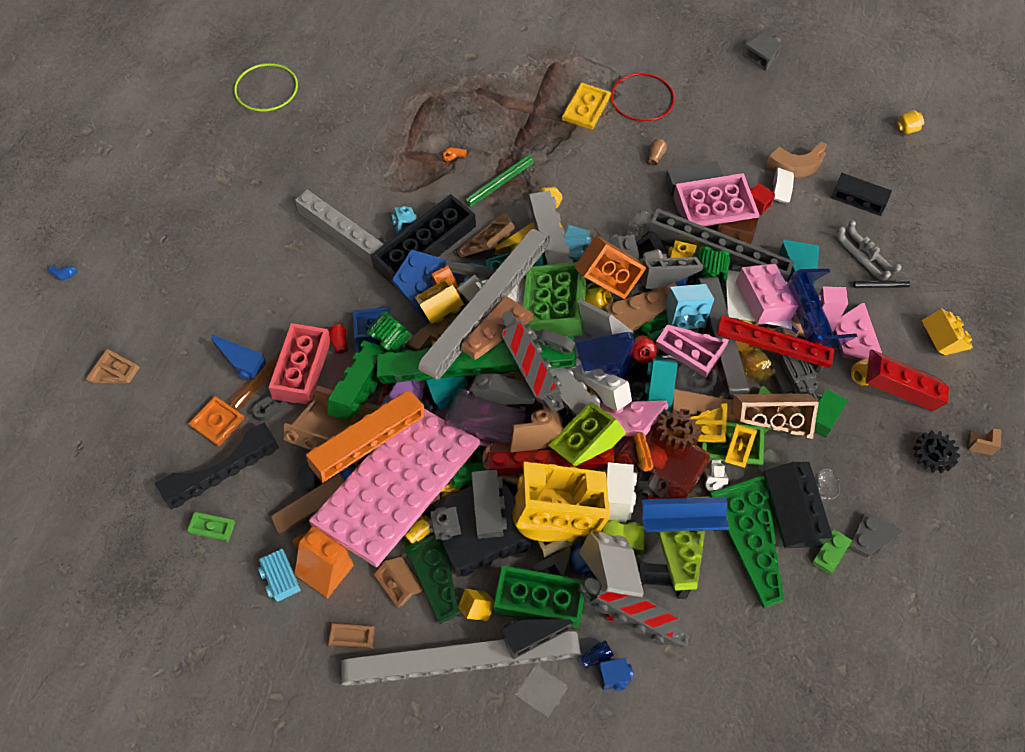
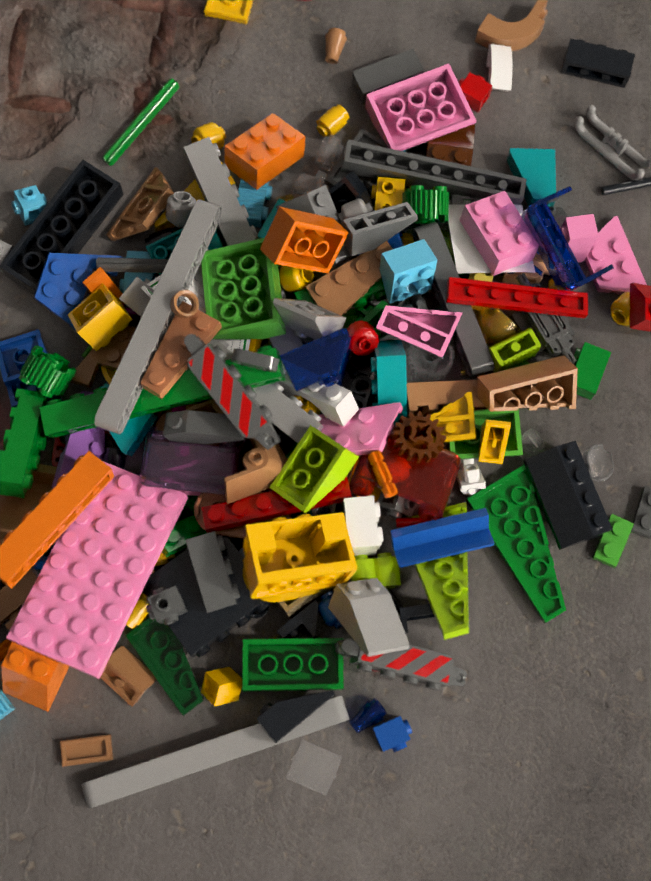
camera: 15 degrees left, 15 degrees up
orange arm [442,147,467,161] -> none
none -> light grey head [166,191,196,227]
none -> medium nougat piece [170,290,199,318]
none -> orange brick [224,113,306,190]
none -> yellow brick [316,105,349,138]
none -> lime brick [489,328,541,373]

